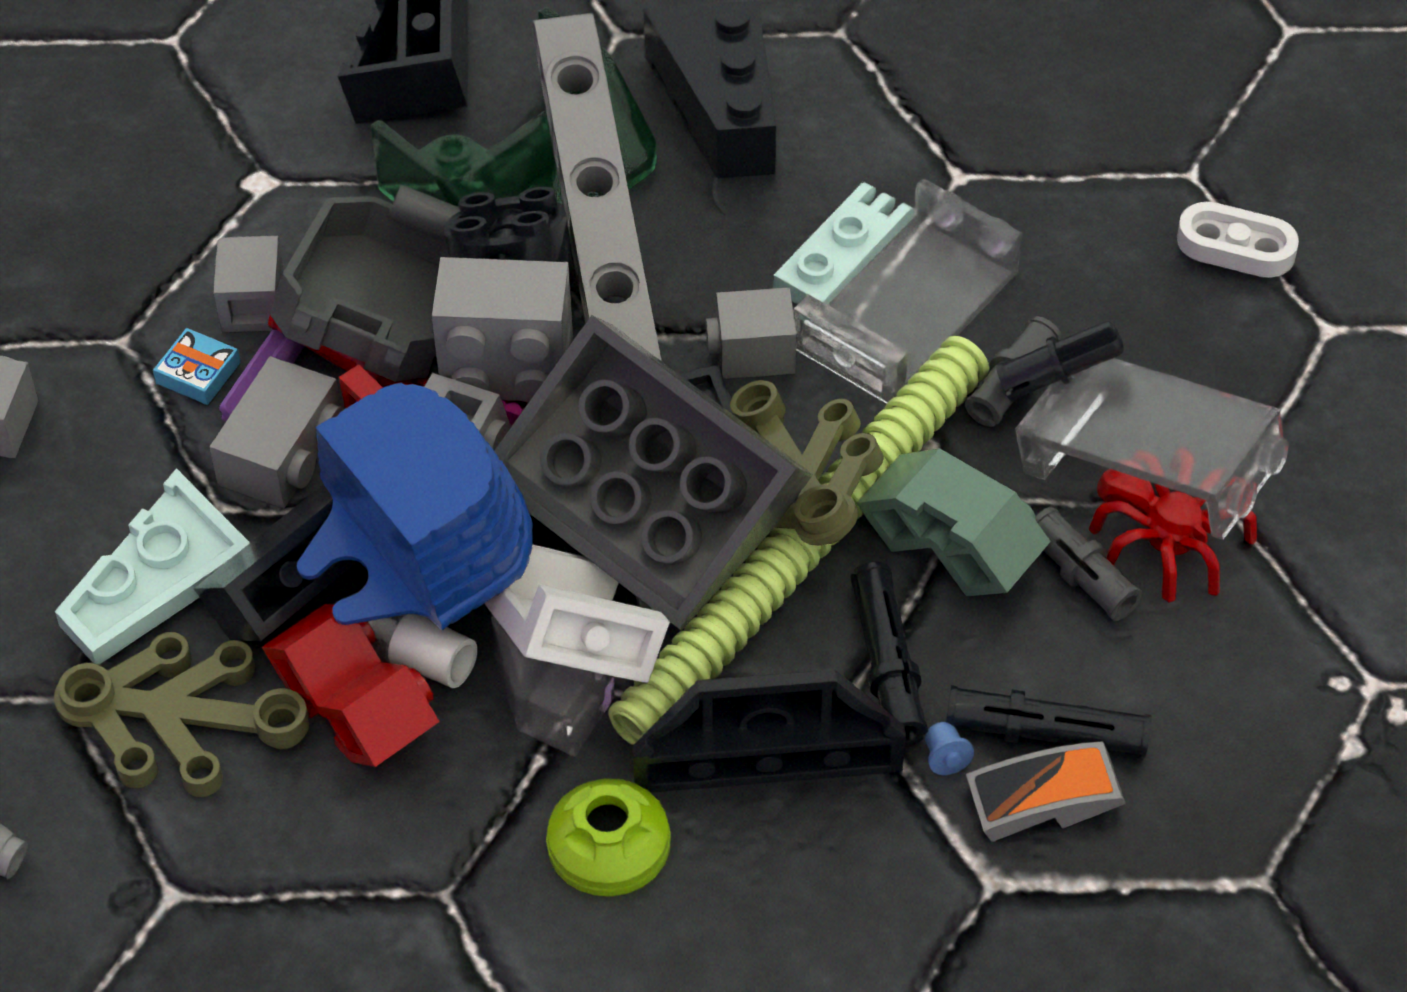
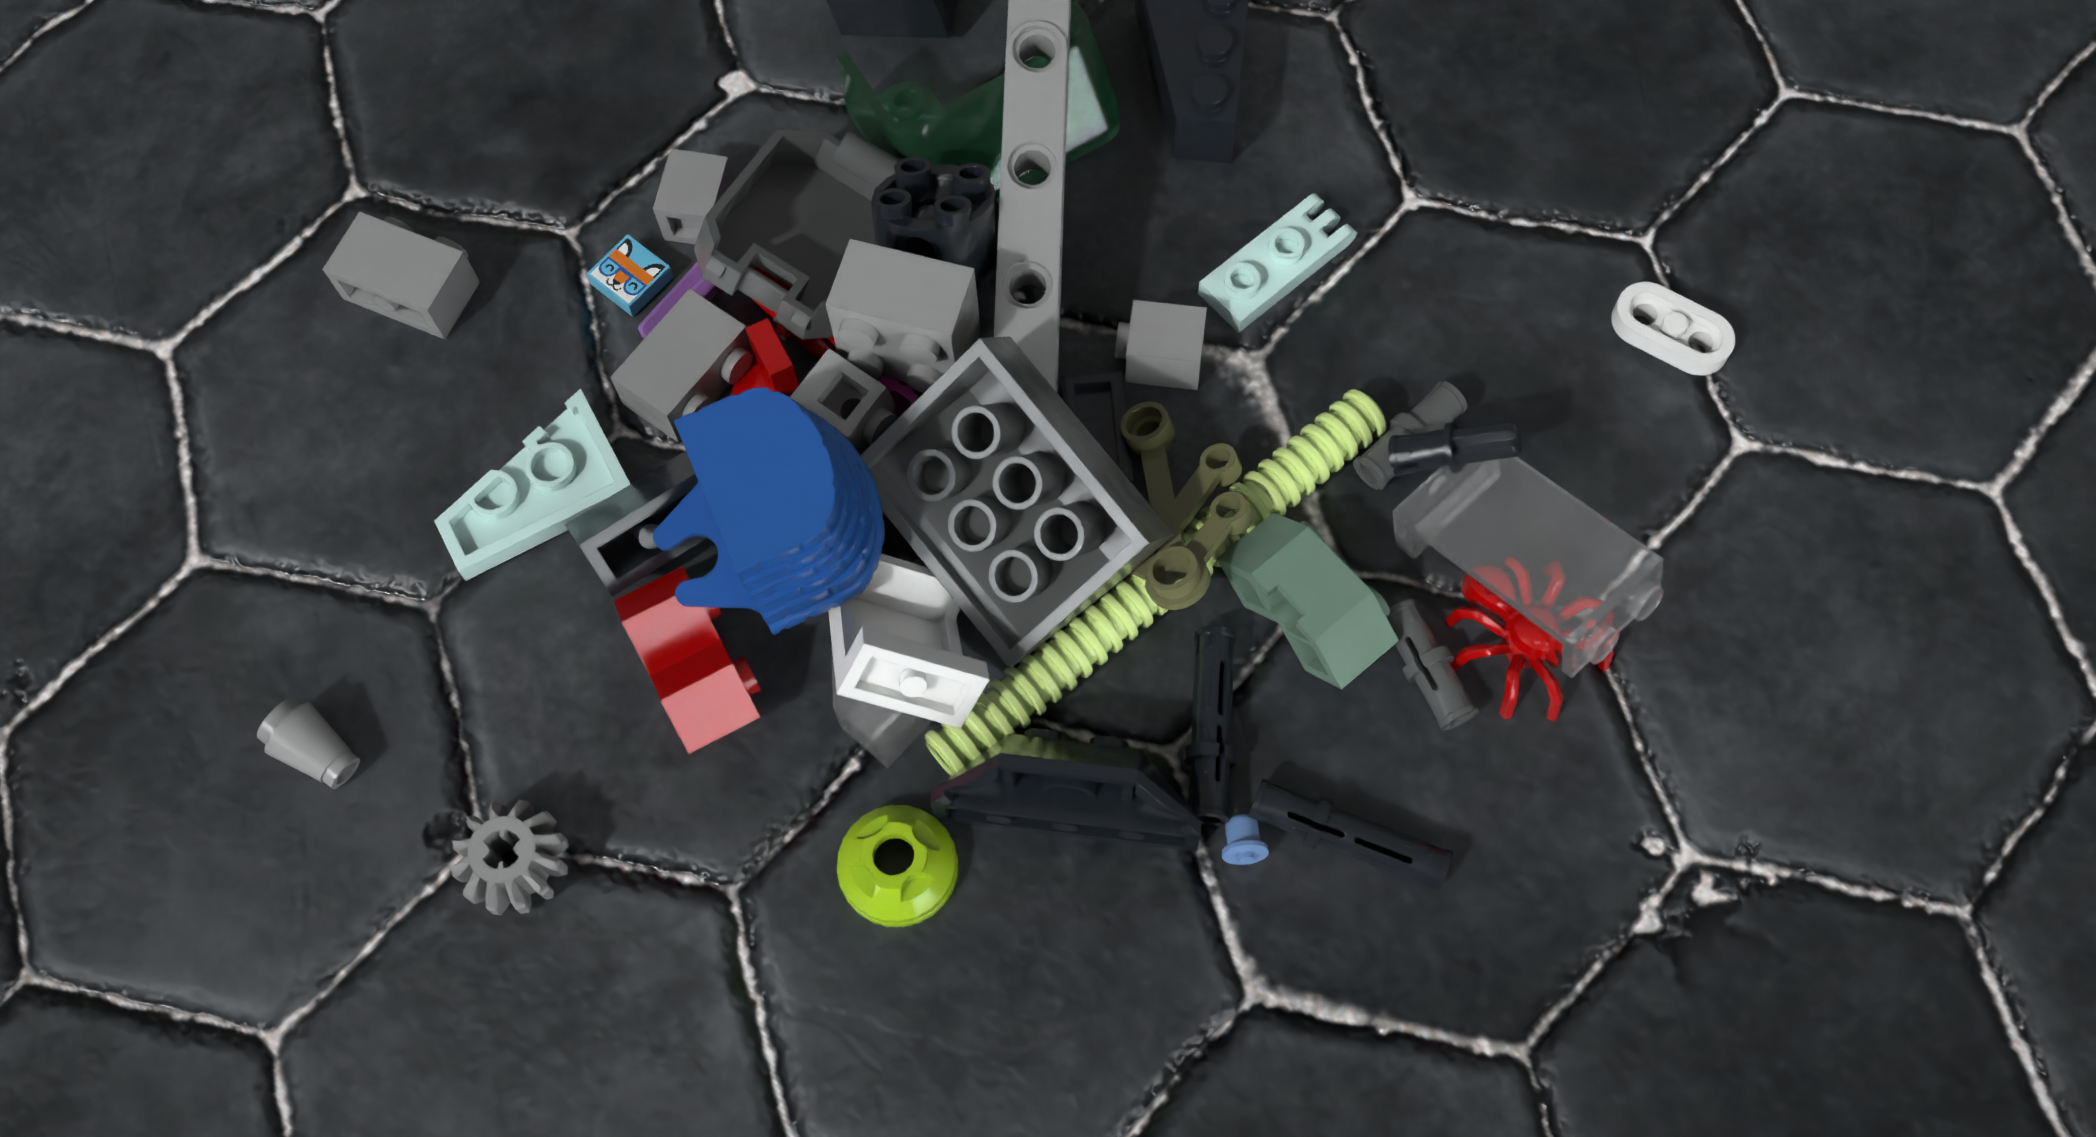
camera: 15 degrees right, 15 degrees up
olive plant [54,632,309,797] -> none
white piece [368,614,477,688] -> none
clear panel [793,178,1022,404] -> none
slope [966,742,1126,842] -> none
none -> light grey gear [451,800,569,915]

